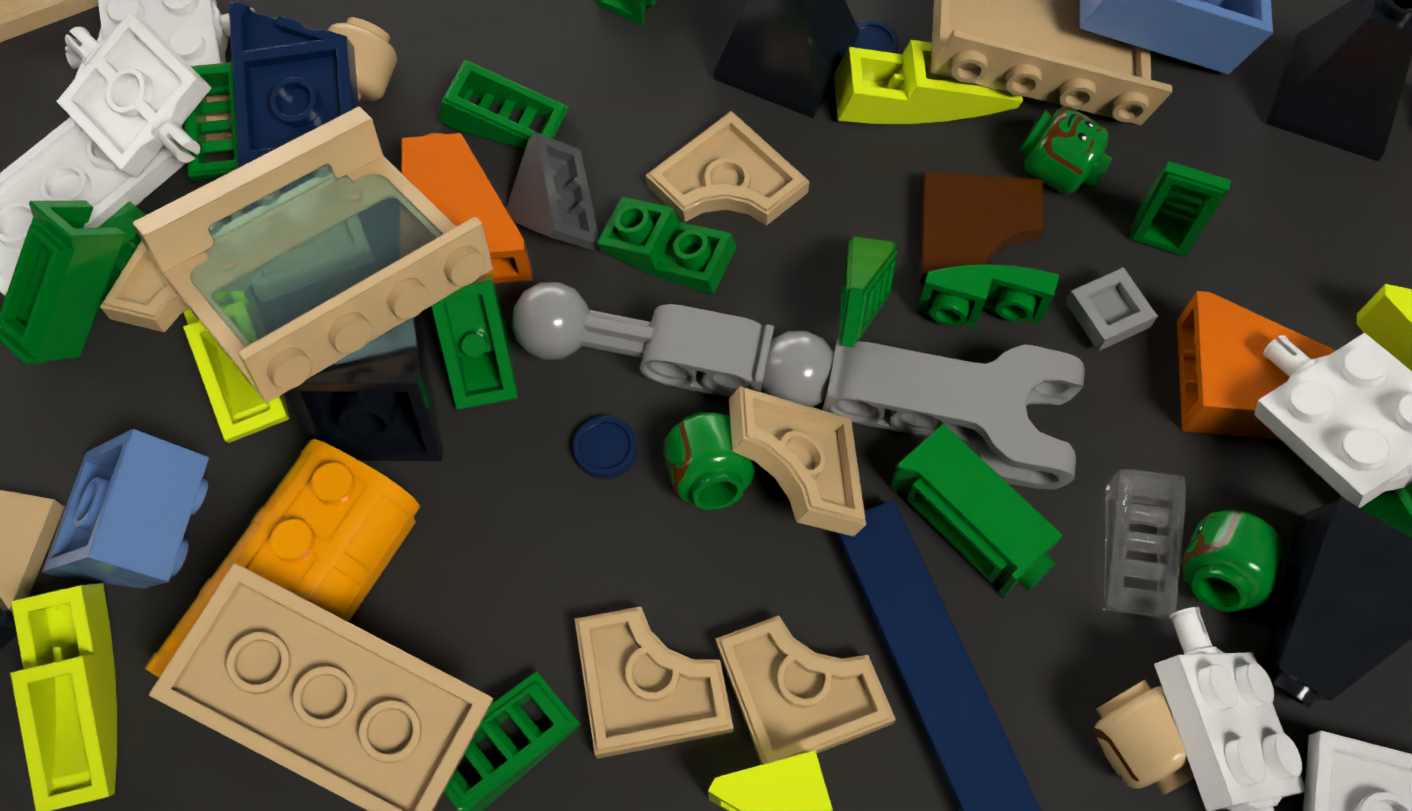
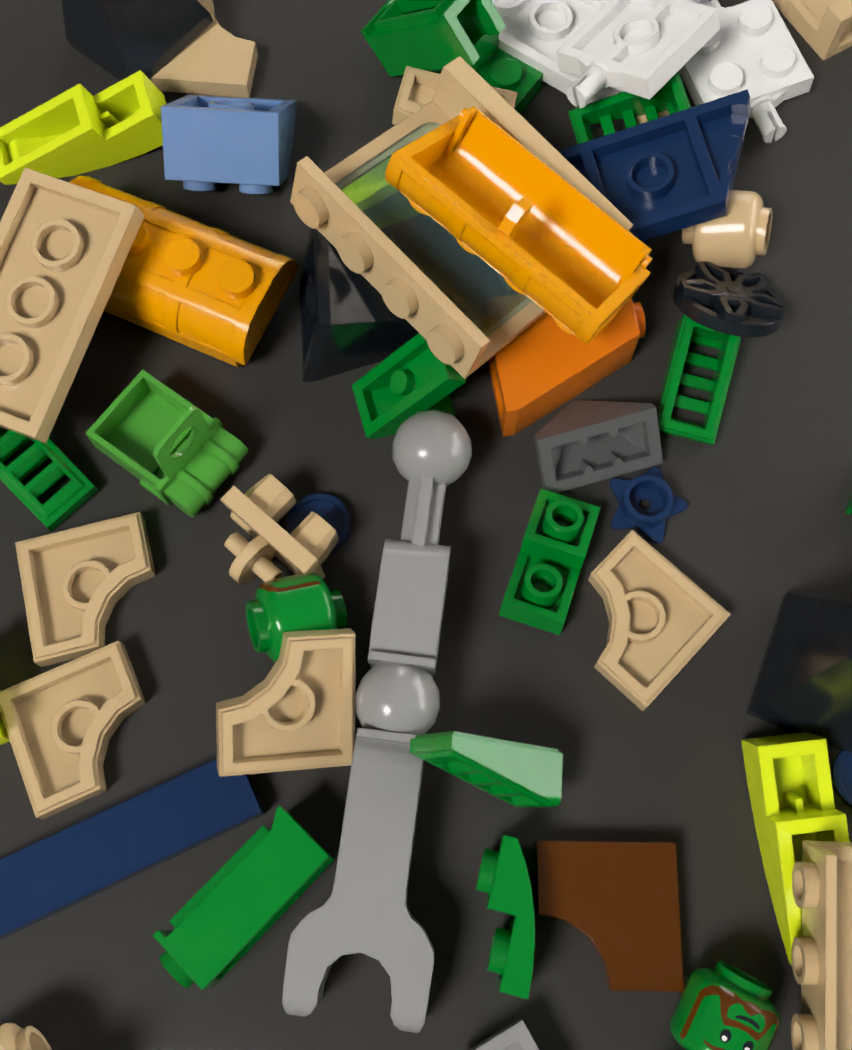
camera: 85 degrees right, 5 degrees up
none -> bright green piece [85,369,249,518]
none -> tan hips [220,474,339,585]
none -> light orange container [385,106,652,345]
none -> dark blue plate [609,467,688,544]
none -> black wheel [673,261,788,337]

